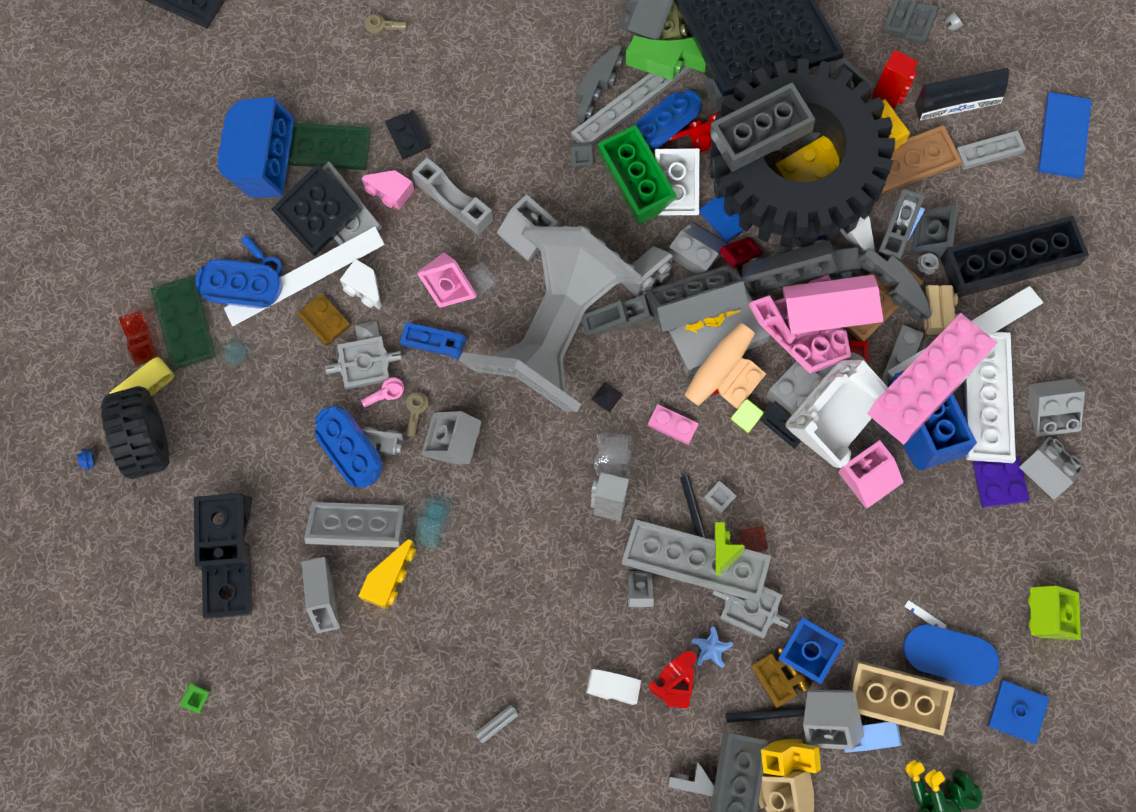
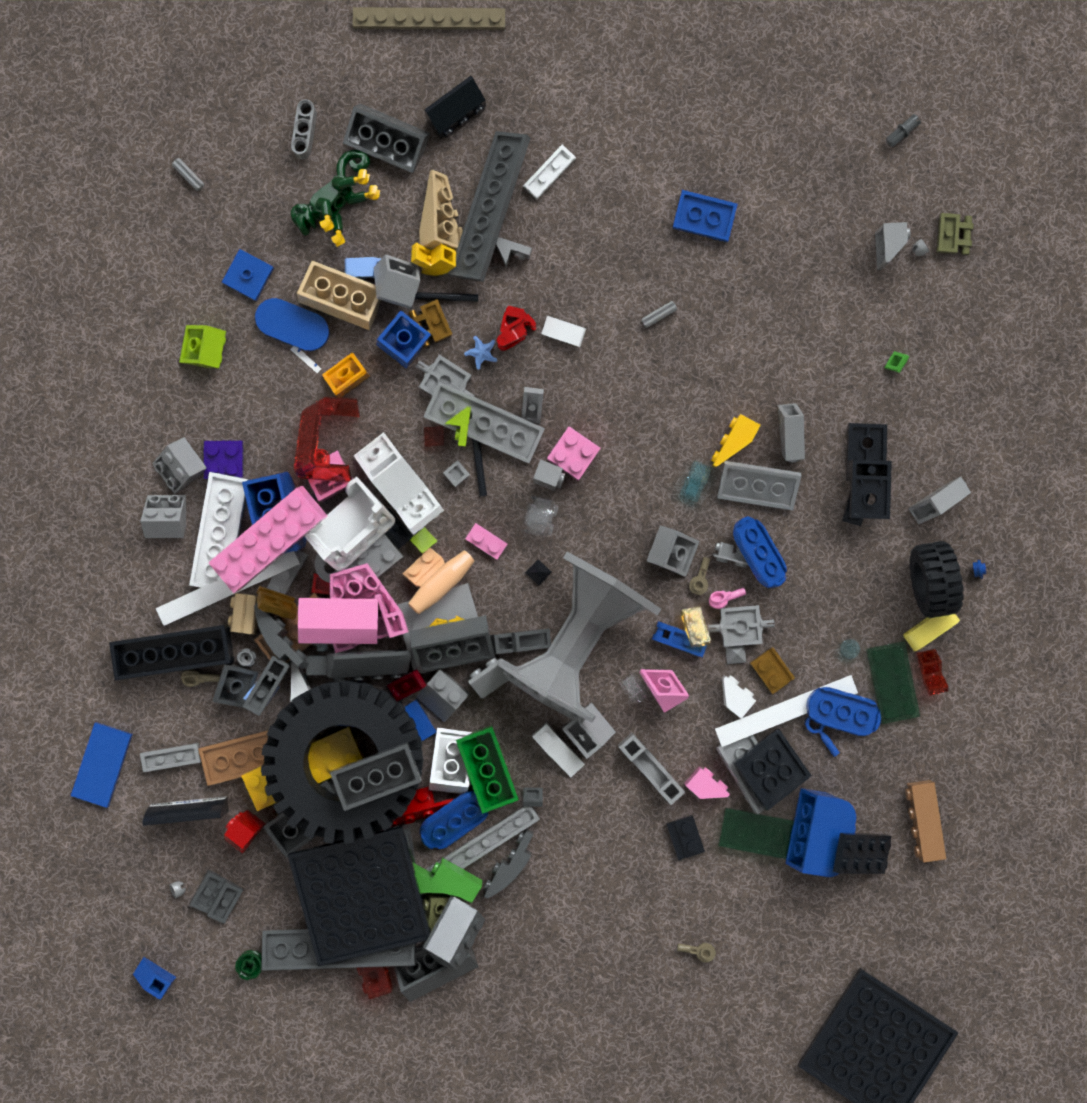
camera: 175 degrees left, 15 degrees up
none -> dark tan plate [181,669,220,687]
none -> pearl gold plate [257,586,297,620]
none -> clear red windscreen [294,397,360,482]
none -> light orange slope [322,352,370,399]
none -> white bracket [354,432,444,535]
none -> white slope [532,722,585,777]
none -> bright pink brick [547,427,601,481]
none -> clear yellow plate [681,606,711,647]
none -> black plate [833,833,892,874]
none -> medium nougat brick [905,780,946,863]
none -> light grey slope [908,477,971,524]

